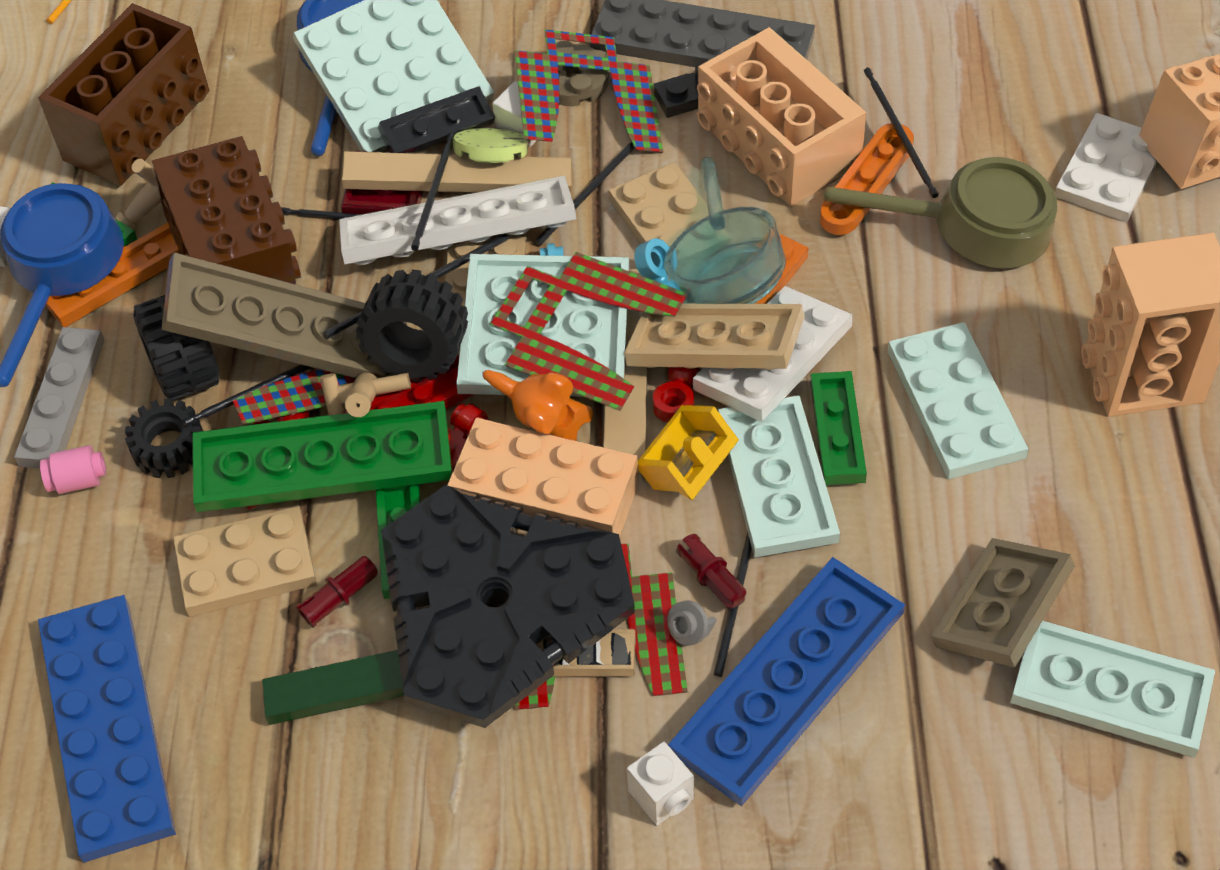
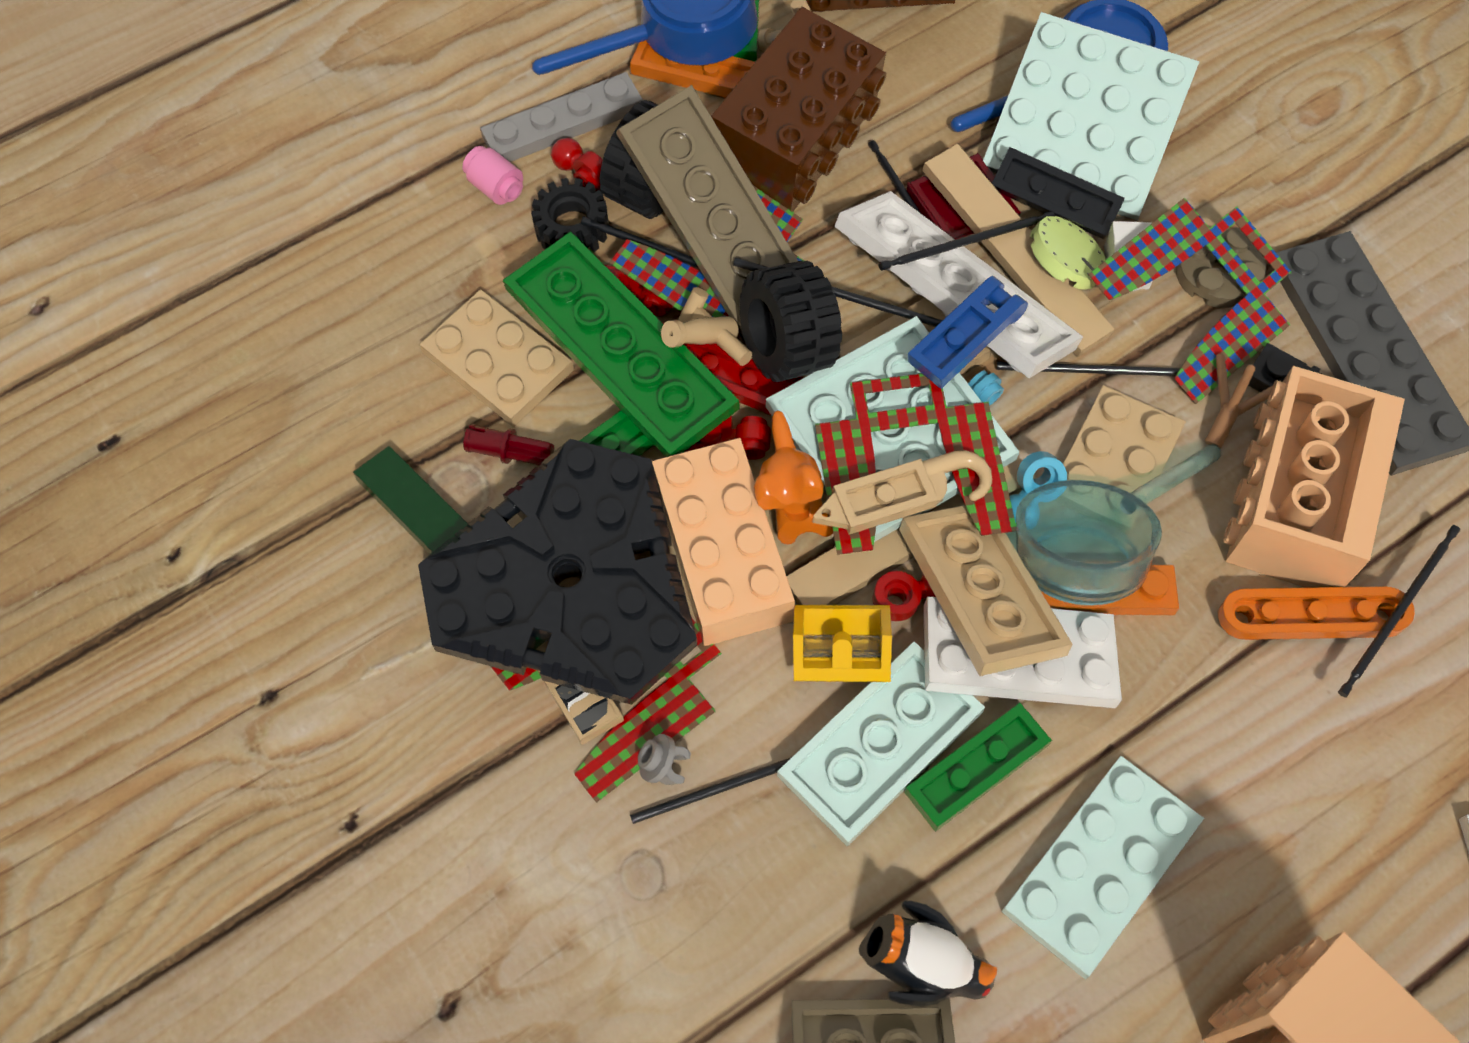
camera: 55 degrees right, 10 degrees up
blue plate [38,594,176,863] -> none
white brick [627,741,694,826] -> none
blue plate [668,557,905,807] -> none
dark red axle [676,534,747,609] -> none
olive piece [823,157,1058,268] -> none
none -> red plate [551,138,603,191]
none -> tan plate [812,450,993,535]
none -> animal [859,901,997,1007]
none -> blue plate [908,276,1028,389]
none -> medium nougat plant [1204,353,1273,449]

